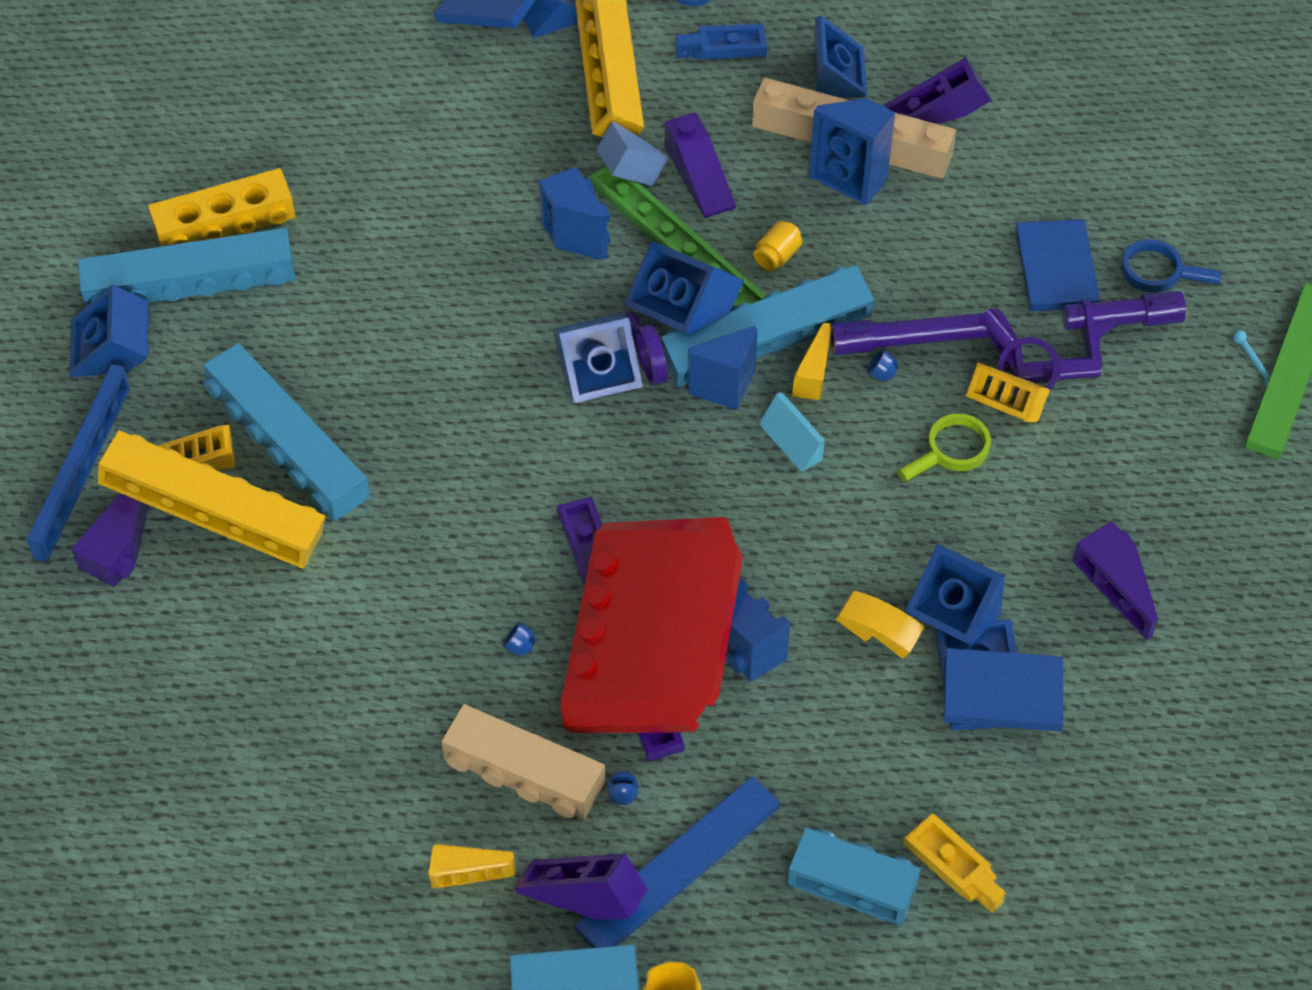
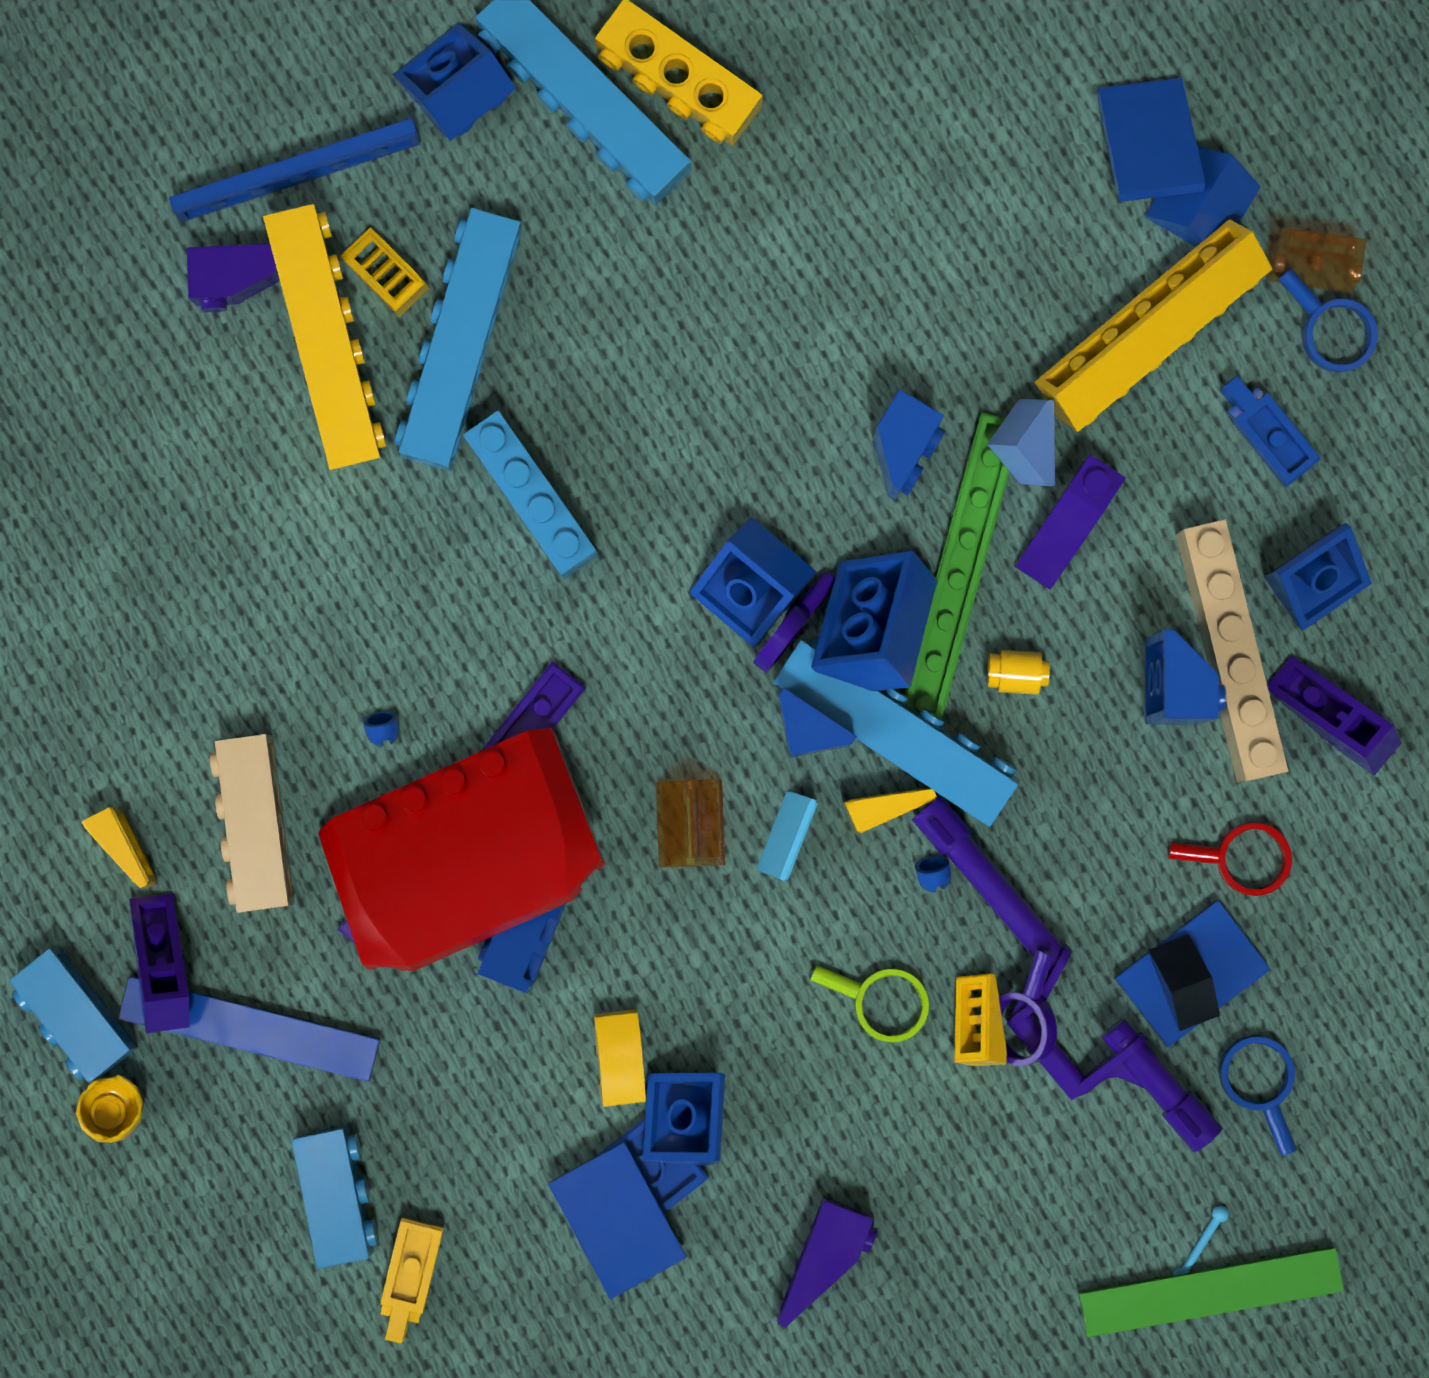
camera: 60 degrees right, 30 degrees up
blue hinge [607,771,639,805] -> none
none -> dark azure brick [463,411,599,580]
none -> clear orange panel [656,779,725,868]
none -> black slope [1147,934,1220,1031]
none -> red piece [1168,823,1292,896]

